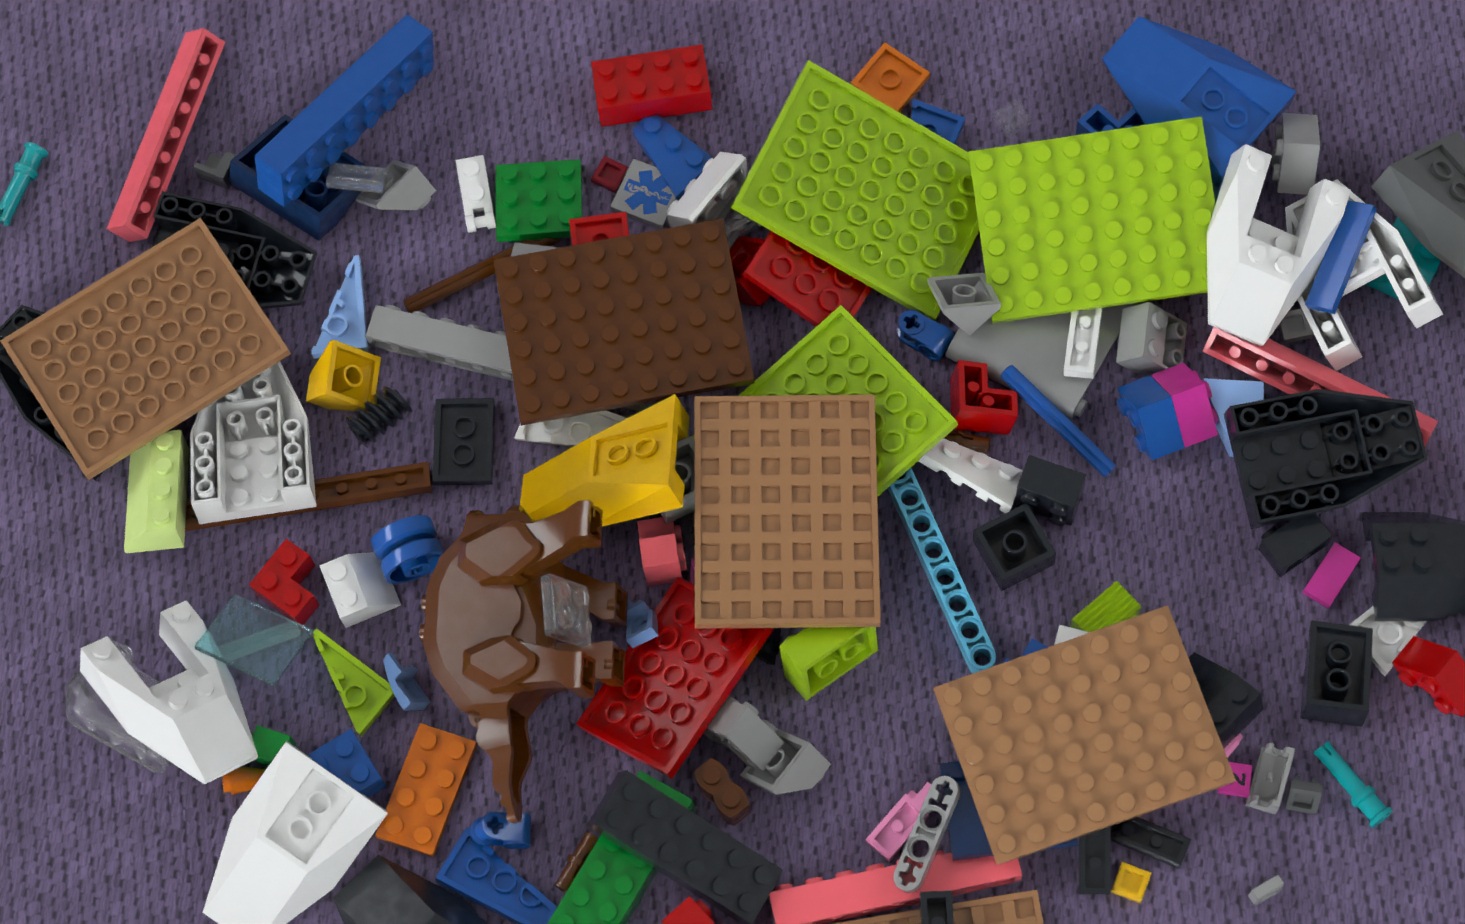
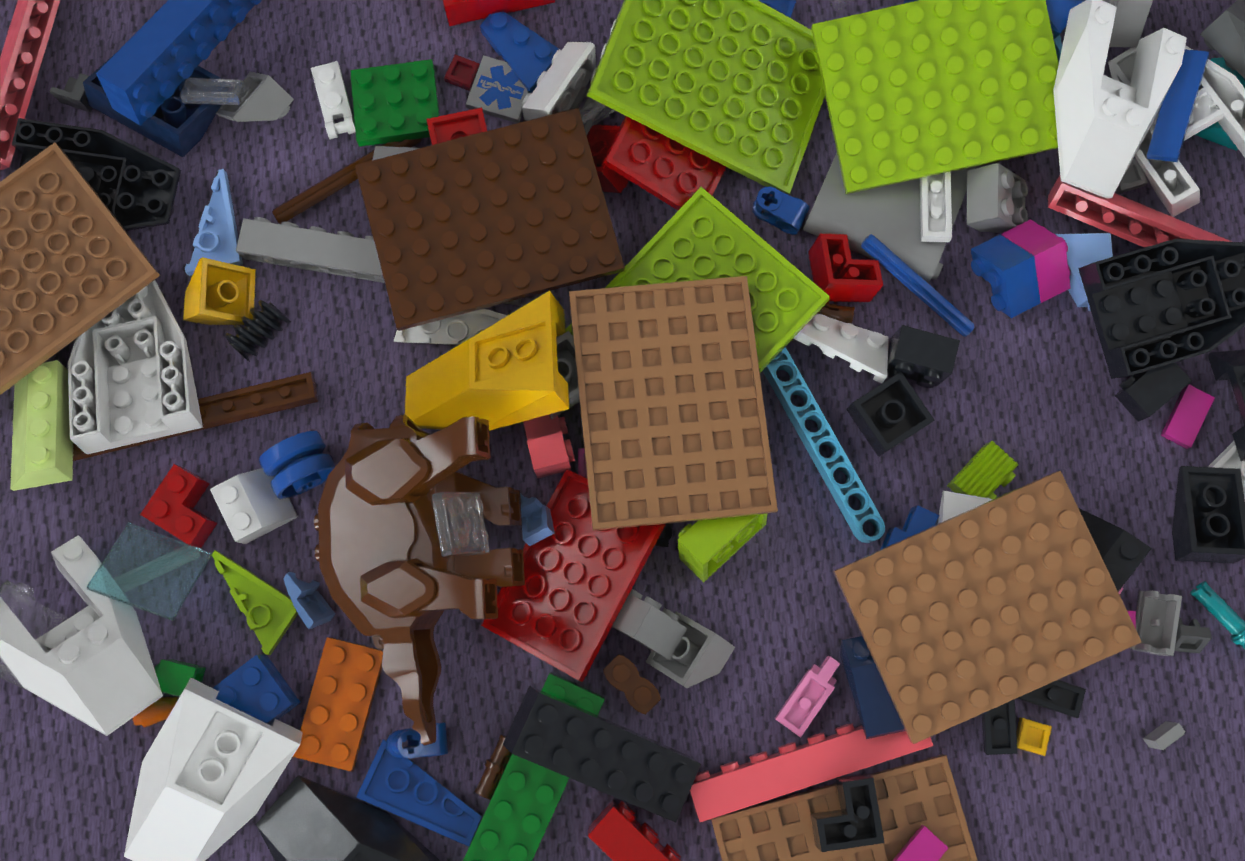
camera: 15 degrees left, 10 degrees up
black plate [432,398,495,485] -> none
light grey beam [893,776,961,893] -> none
light grey slope [927,272,1001,336] -> none

